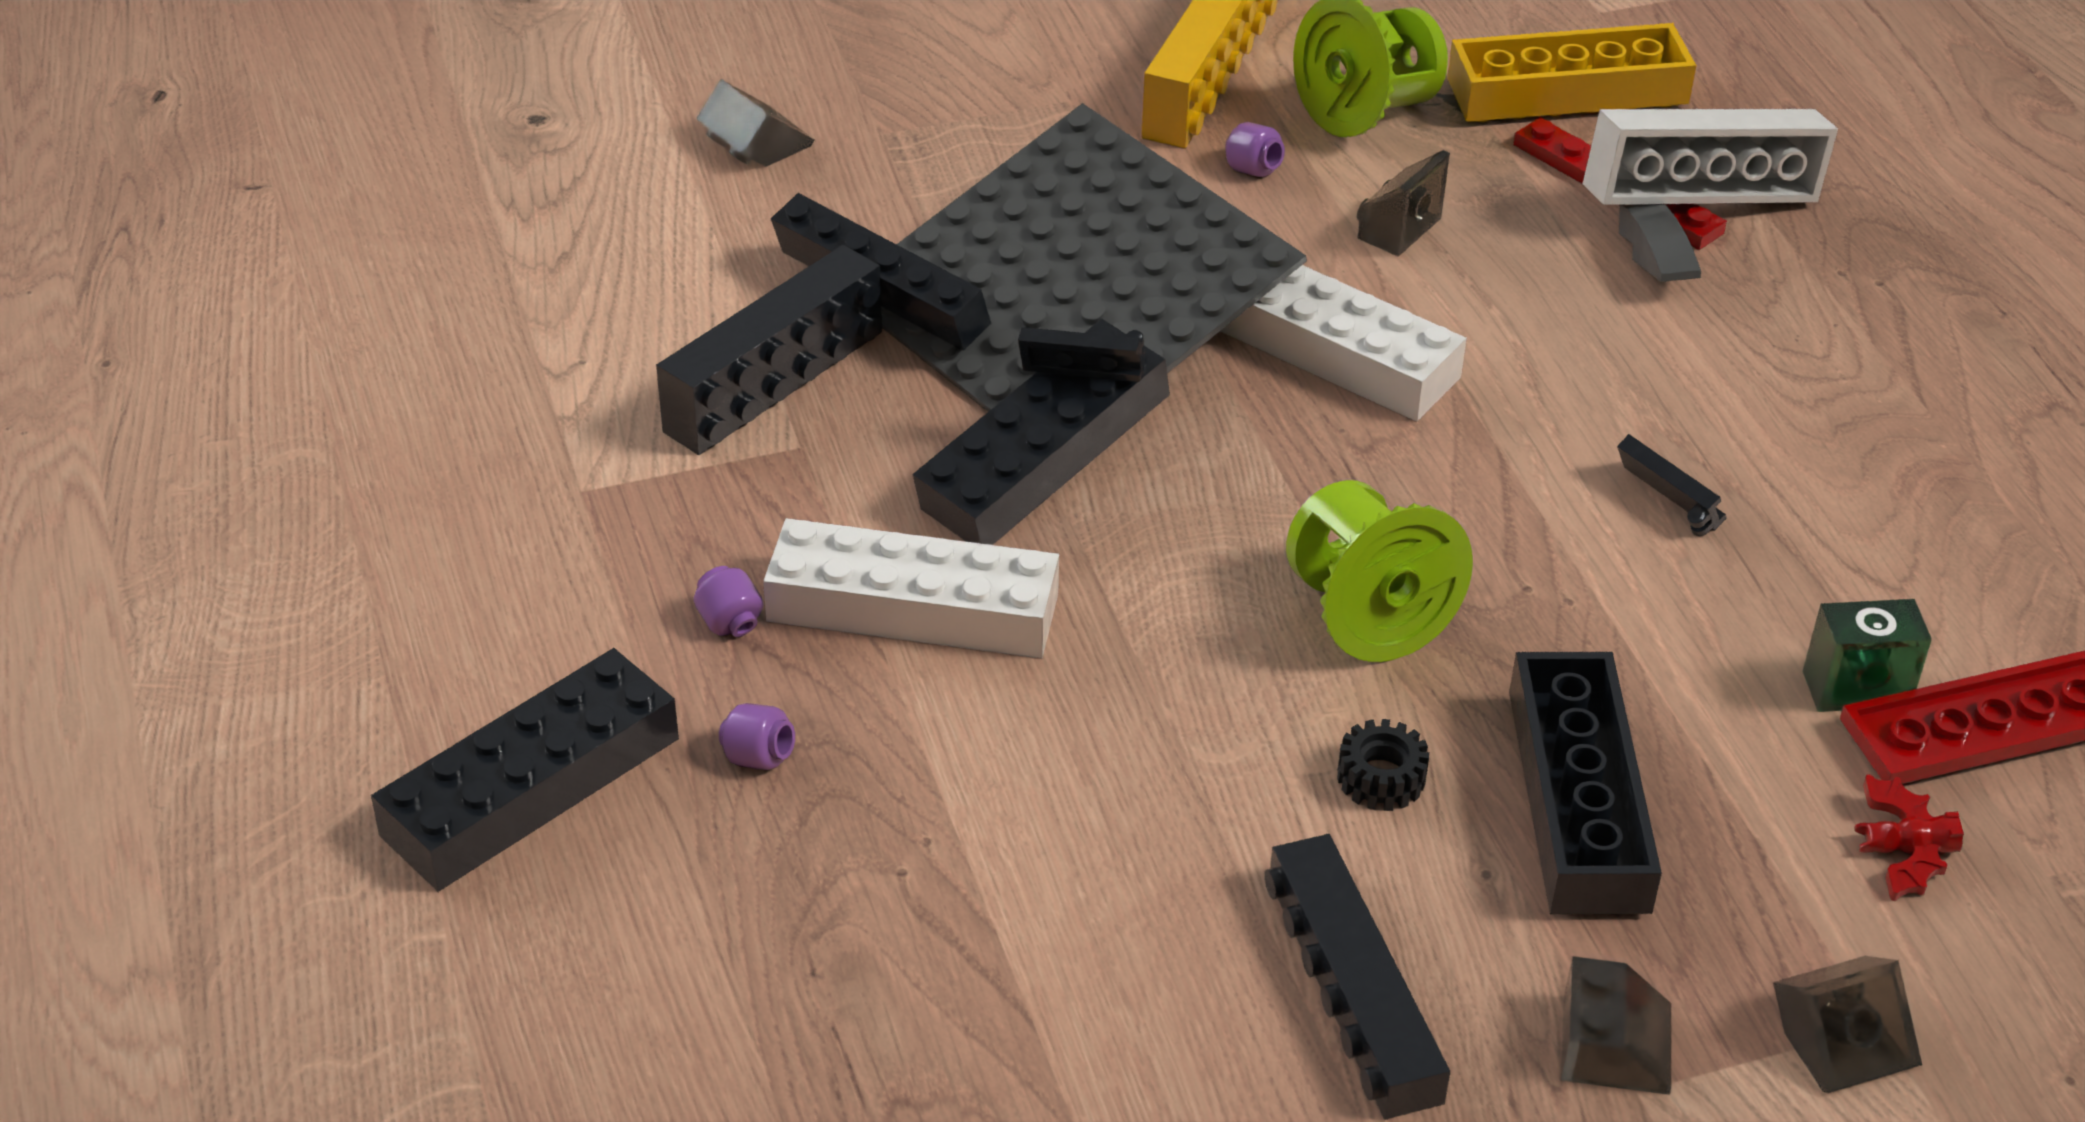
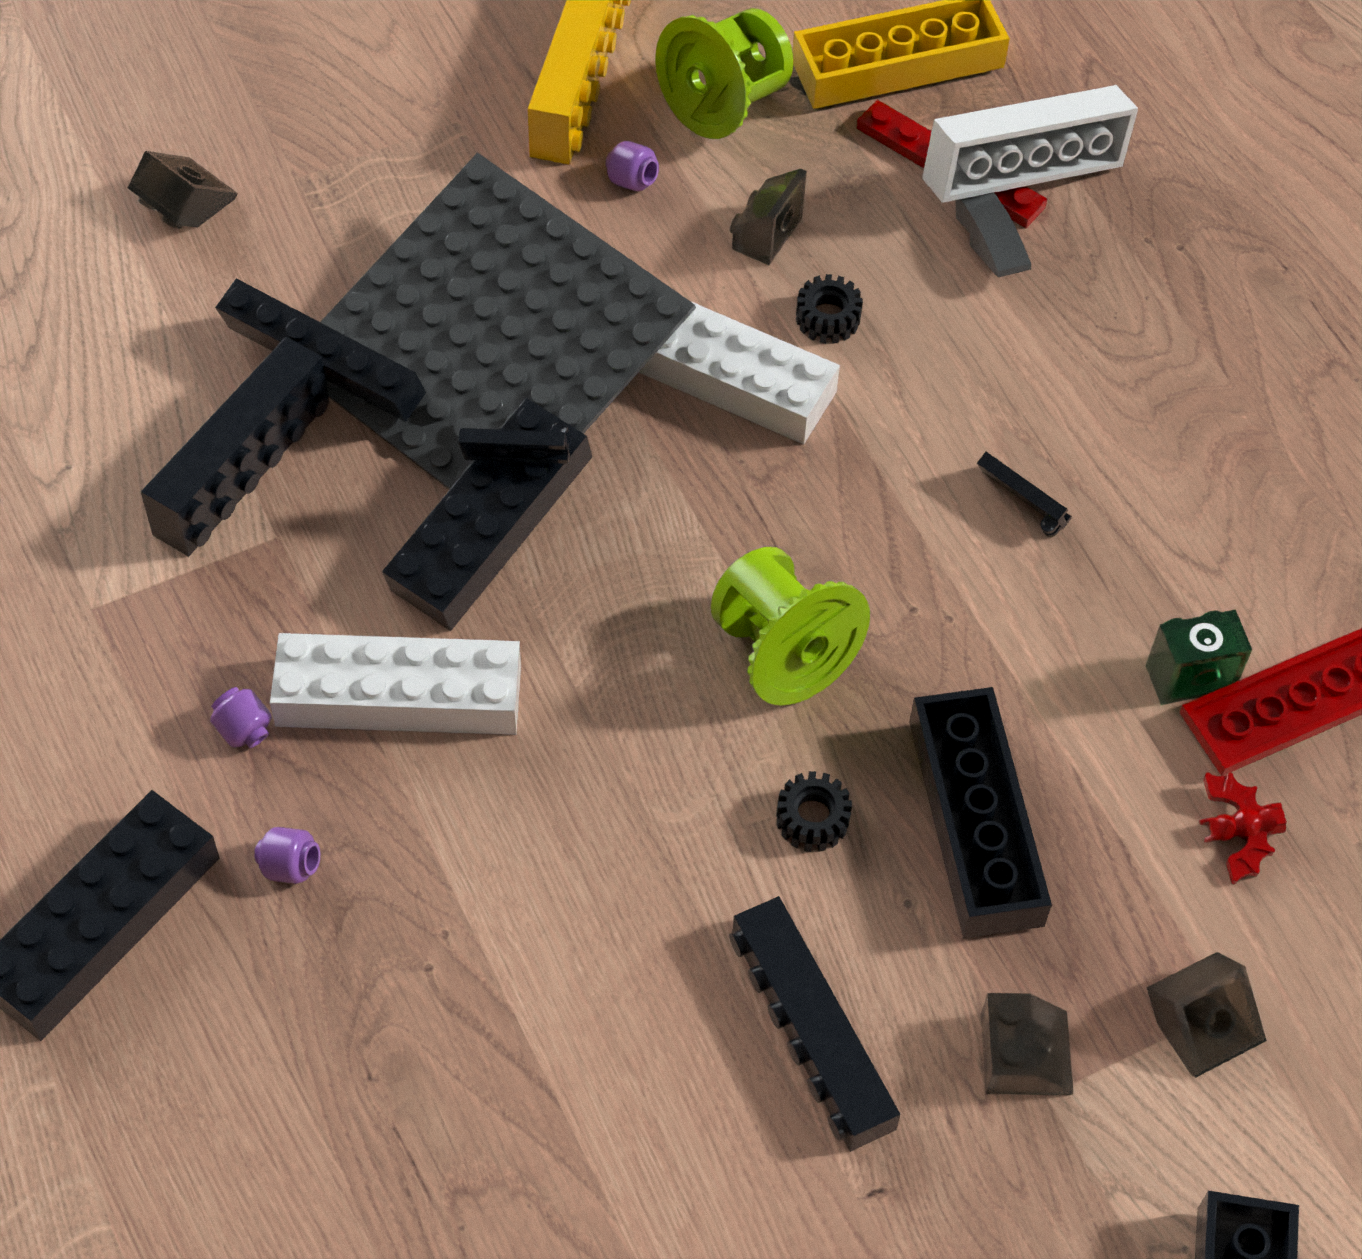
camera: 10 degrees left, 15 degrees up
none -> black tyre [796,274,863,344]

